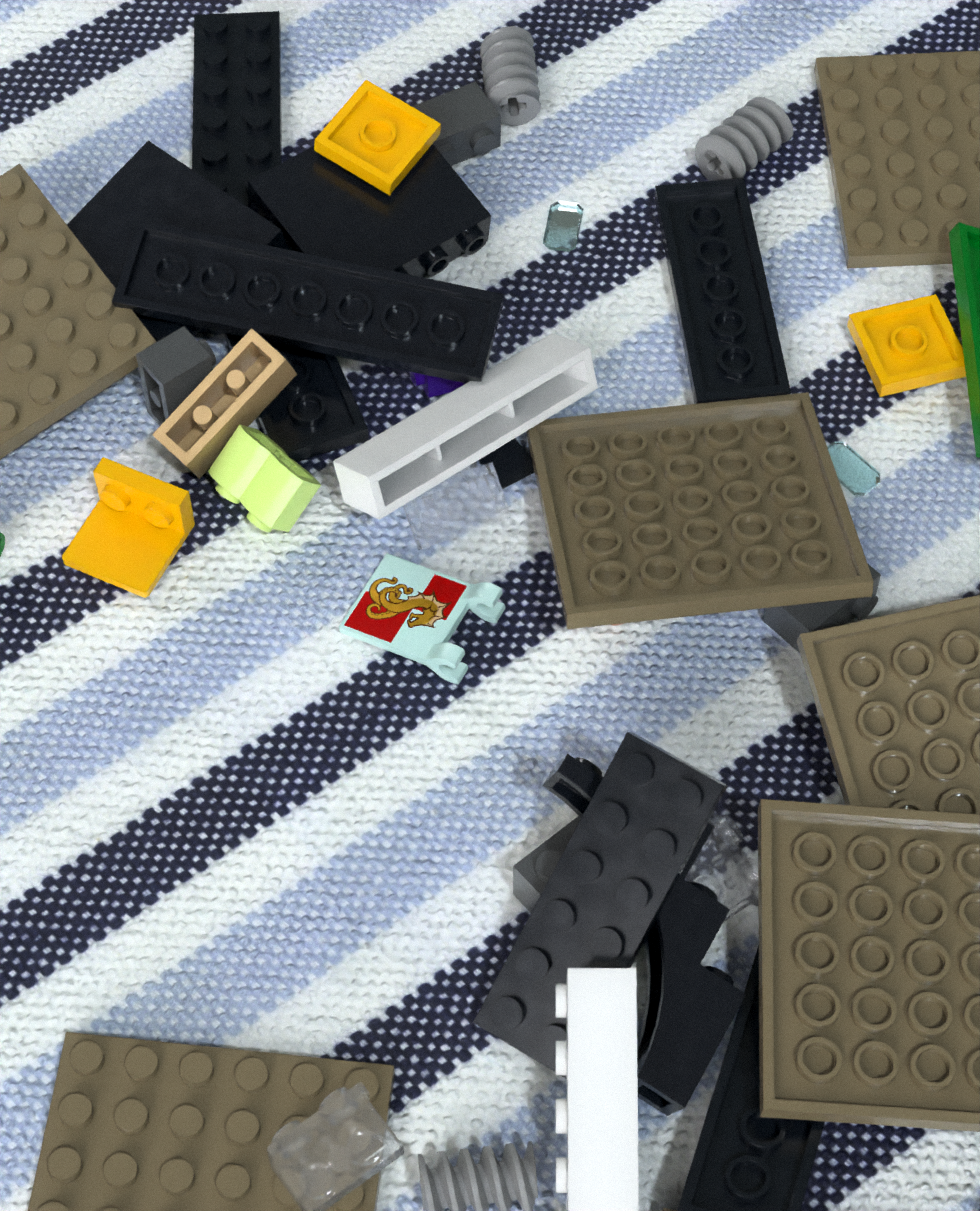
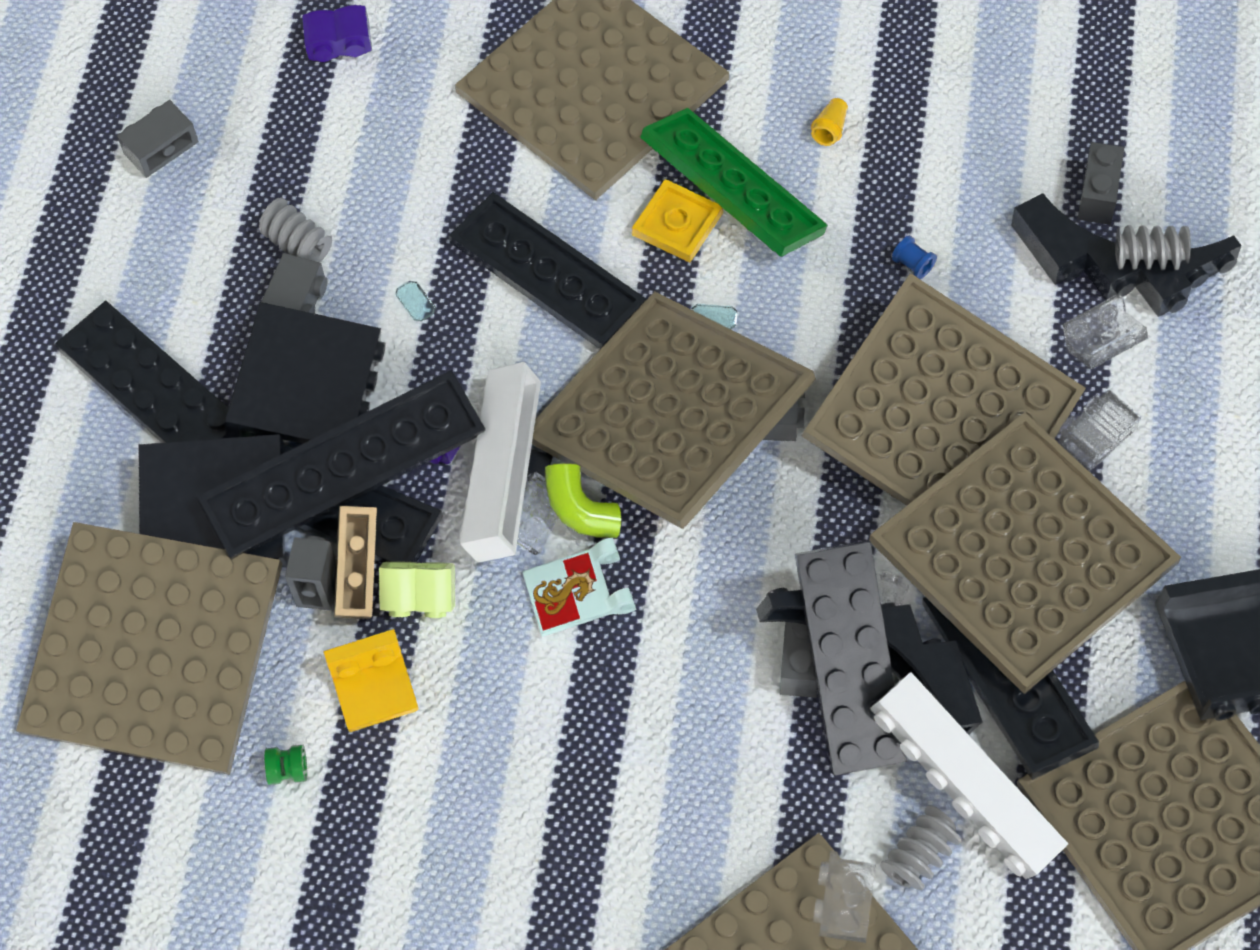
camera: 40 degrees left, 5 degrees up
yellow plate [314,80,441,196] -> none
light grey piece [695,97,793,181] -> none
none -> lime cylinder [545,464,621,538]

